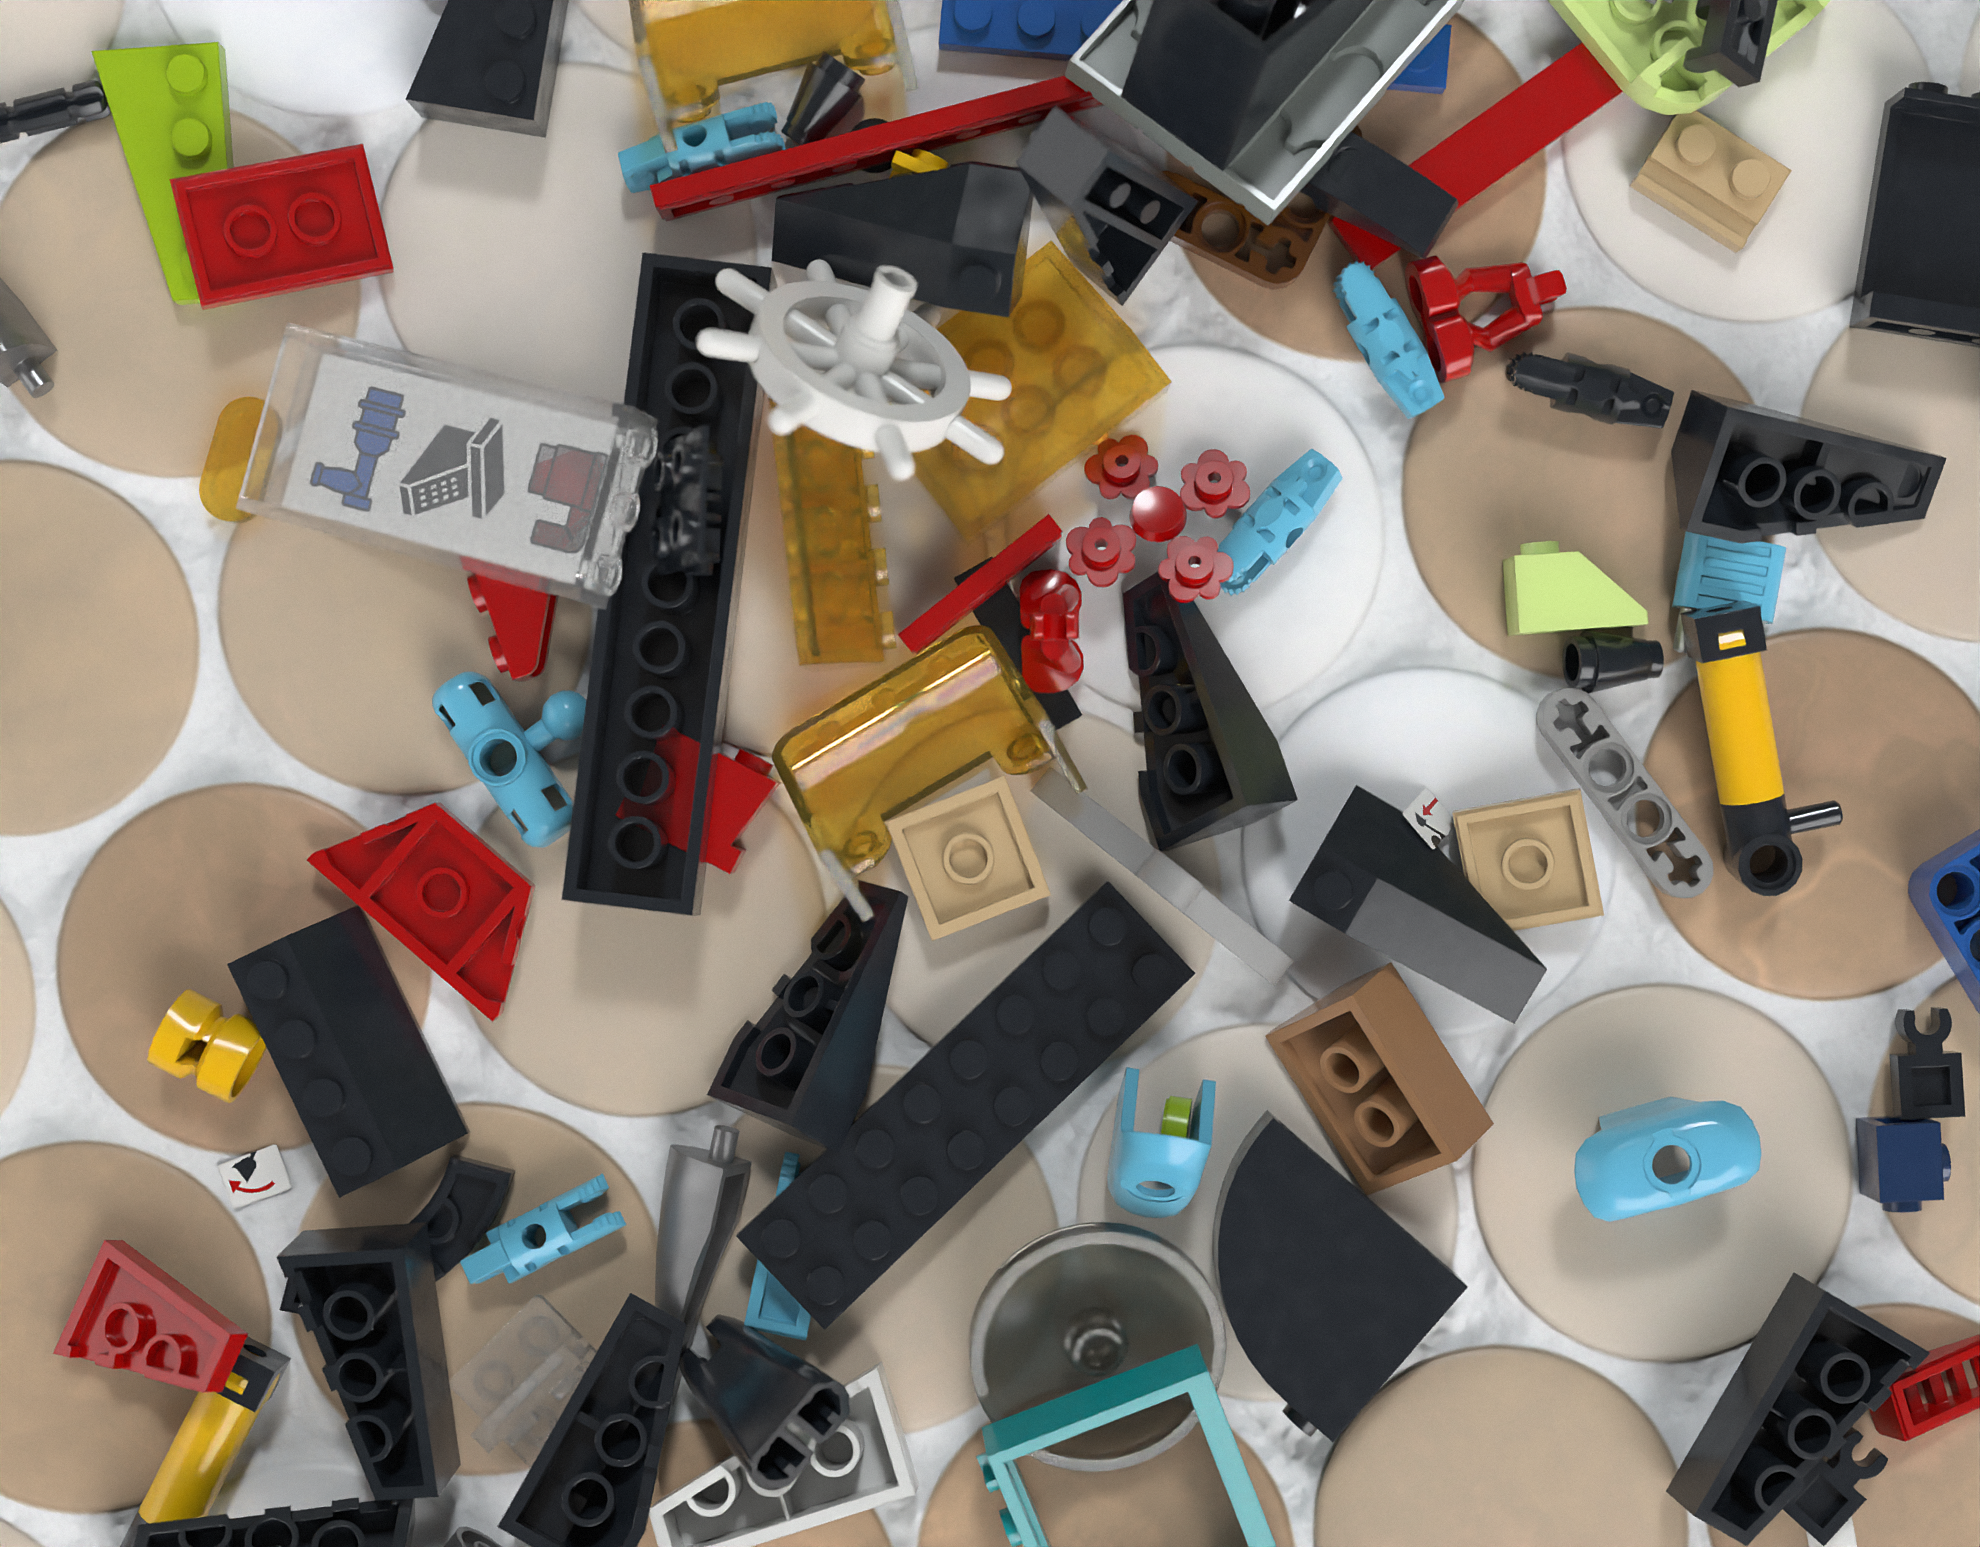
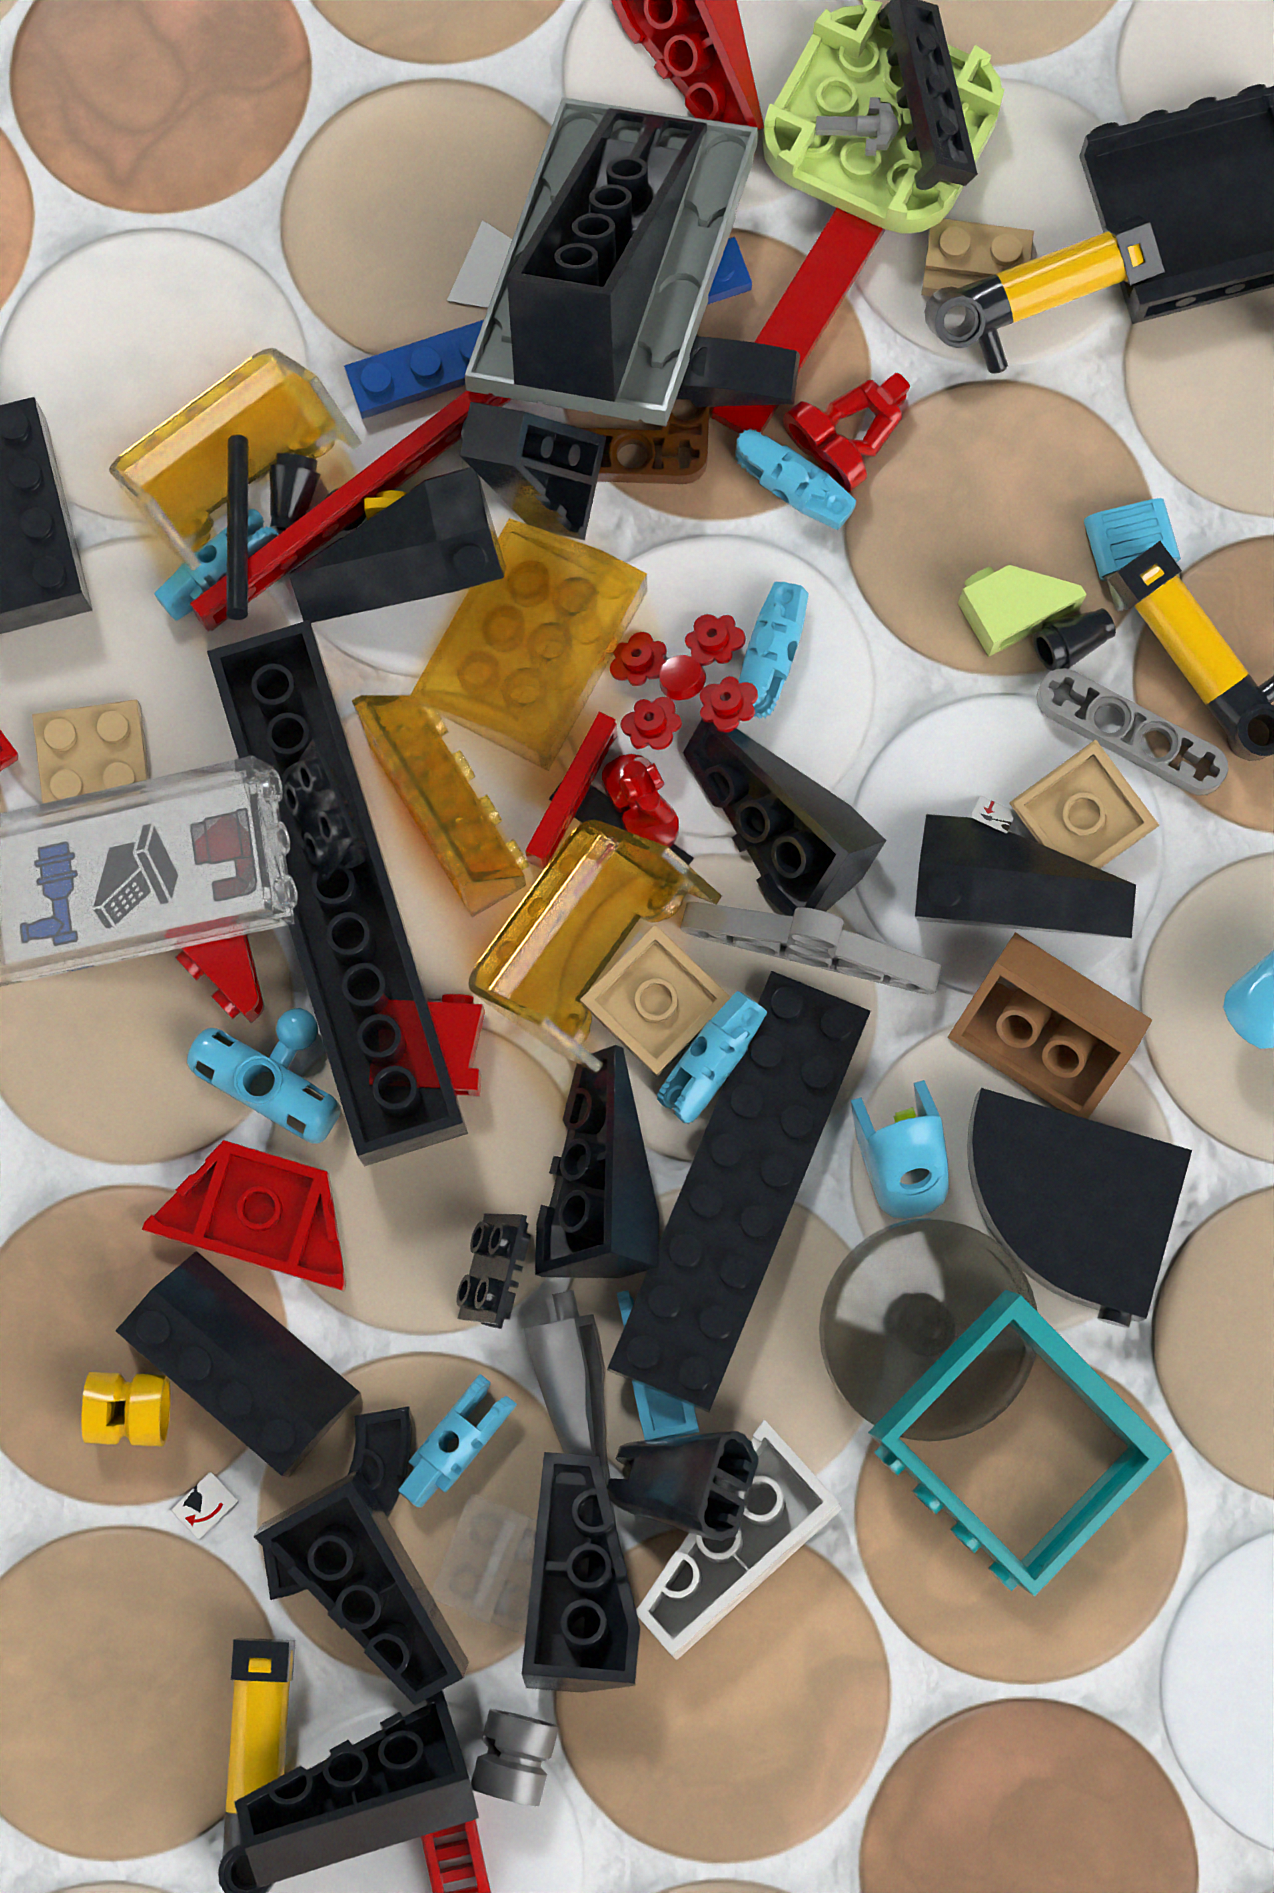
camera: 25 degrees left, 10 degrees down
red wing [53,1240,248,1393] -> none
white piece [697,259,1012,480] -> none
black hinge [1506,352,1674,428] -> none
black wedge [1671,390,1947,544] -> none
none -> tan plate [32,699,153,821]
none -> black bar [226,435,249,620]
none -> black hinge [456,1213,531,1329]
none -> medium azure hinge [657,991,767,1124]
none -> piece [924,214,1165,374]

